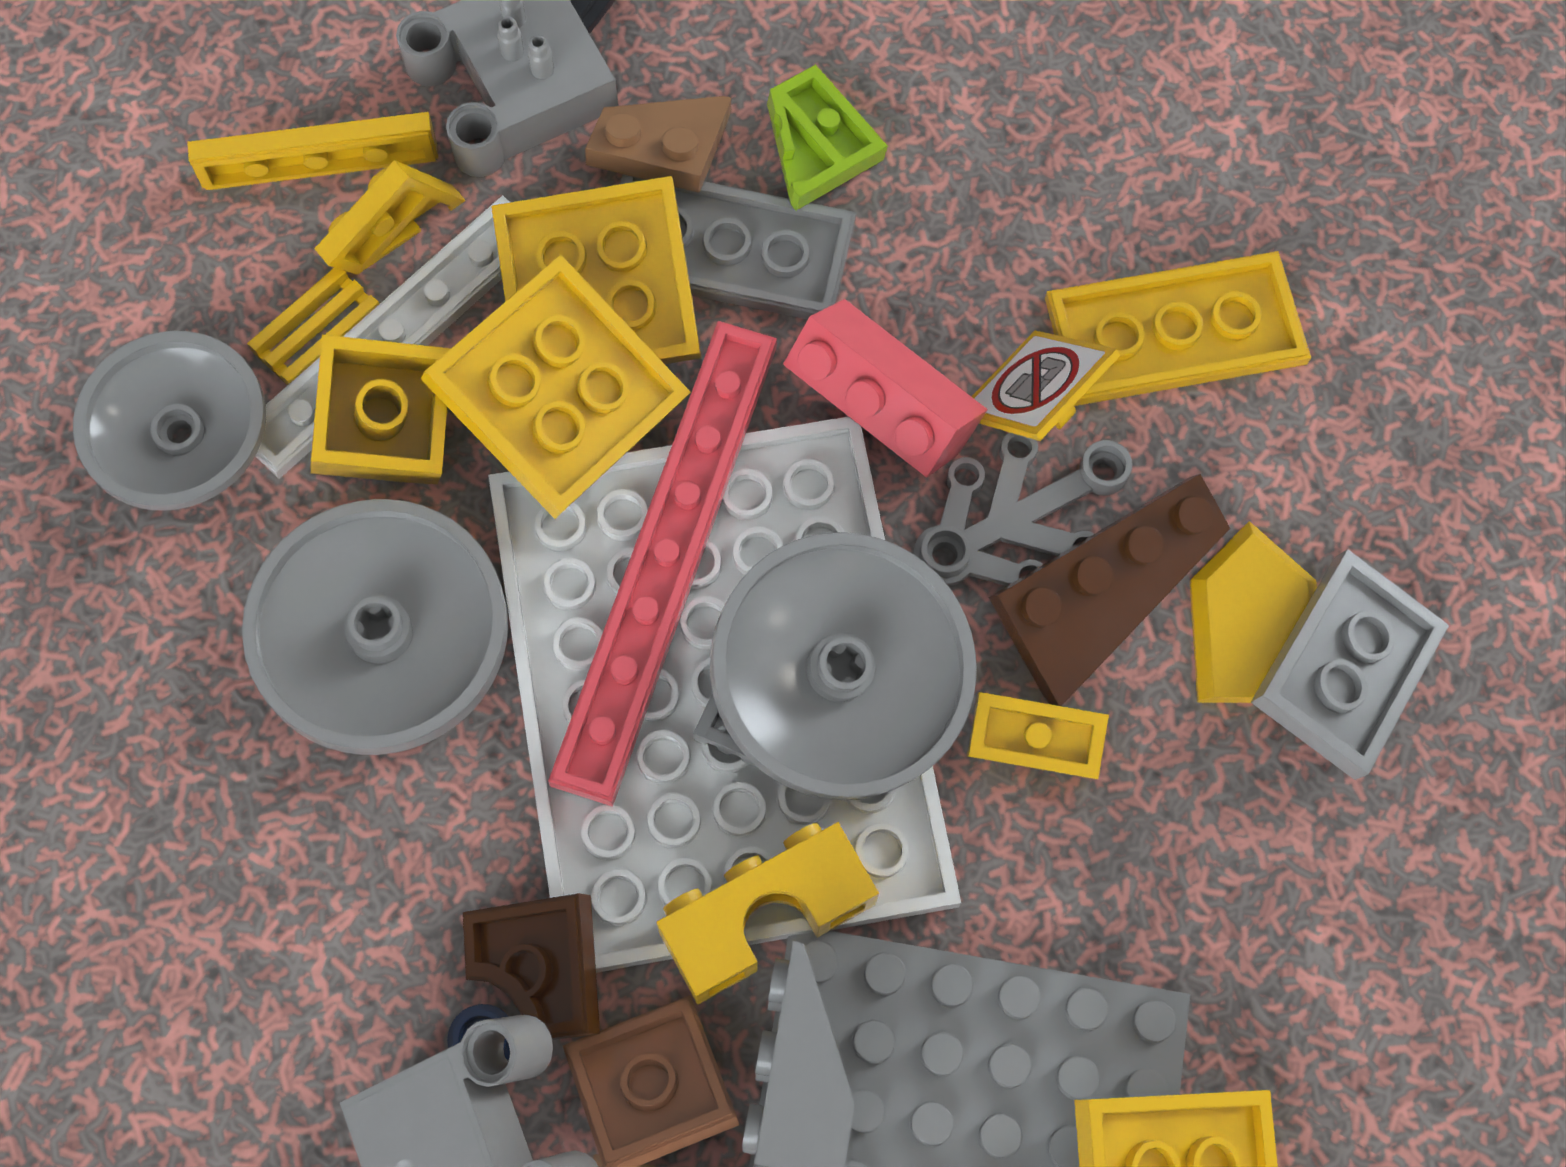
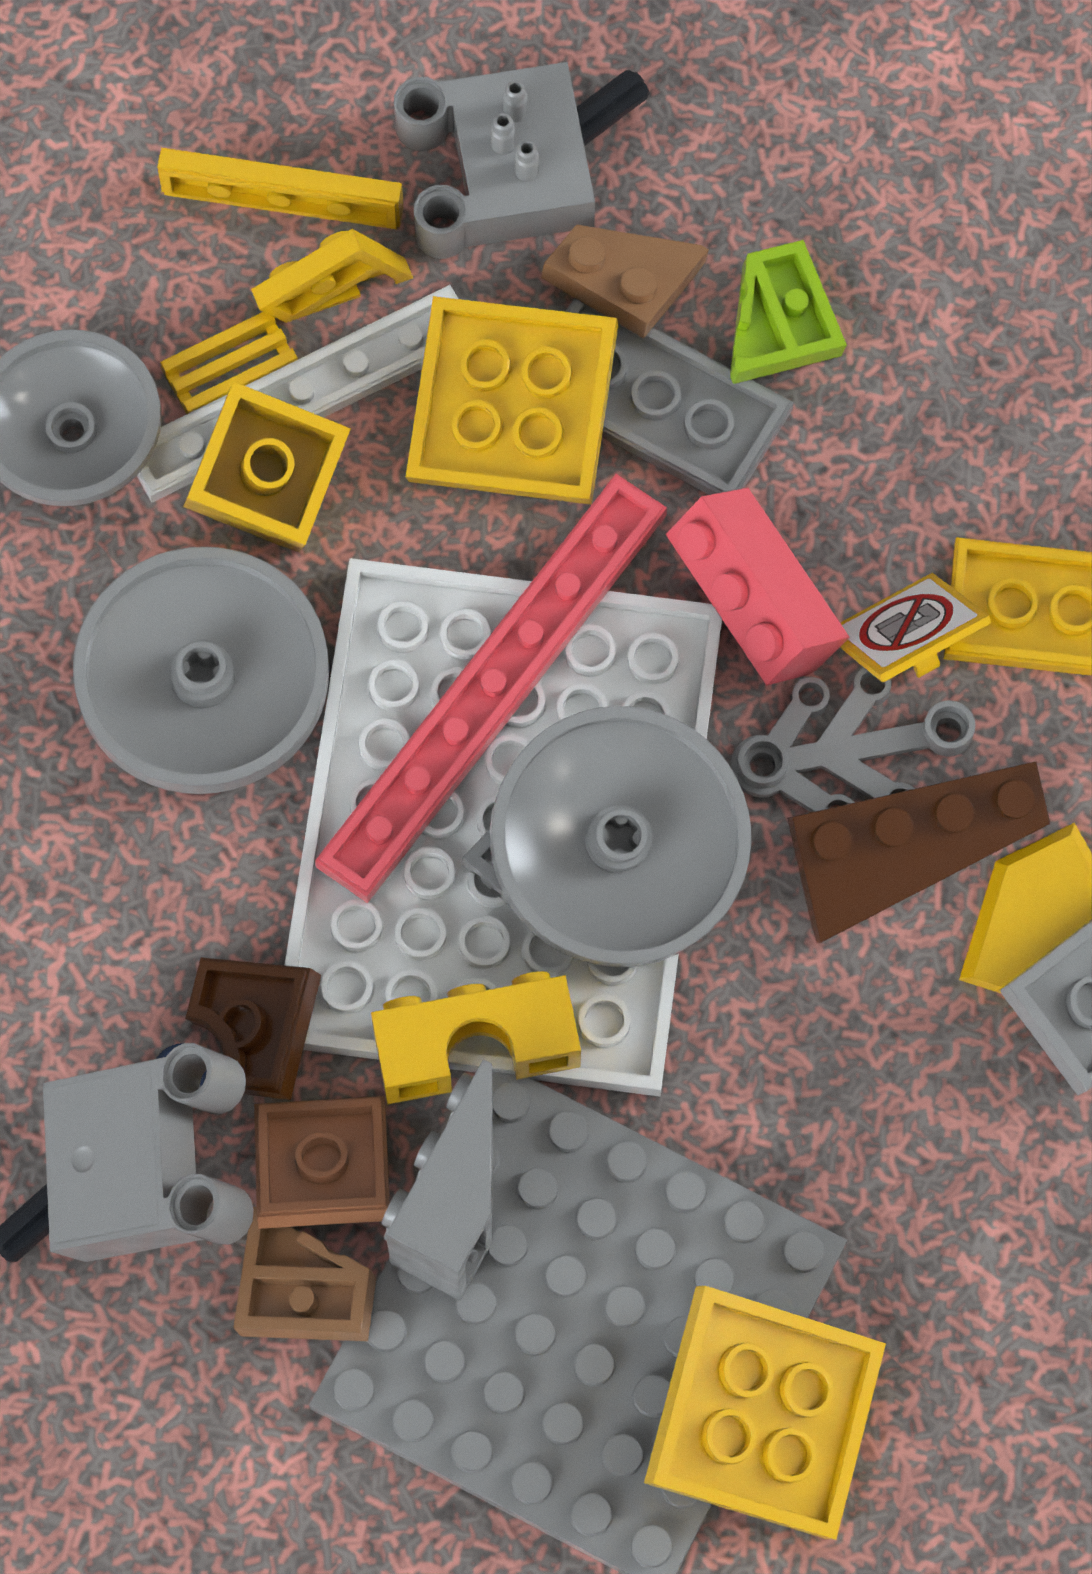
camera: 20 degrees right, 0 degrees up
yellow plate [421,254,691,519] -> none
yellow plate [967,692,1109,779] -> none

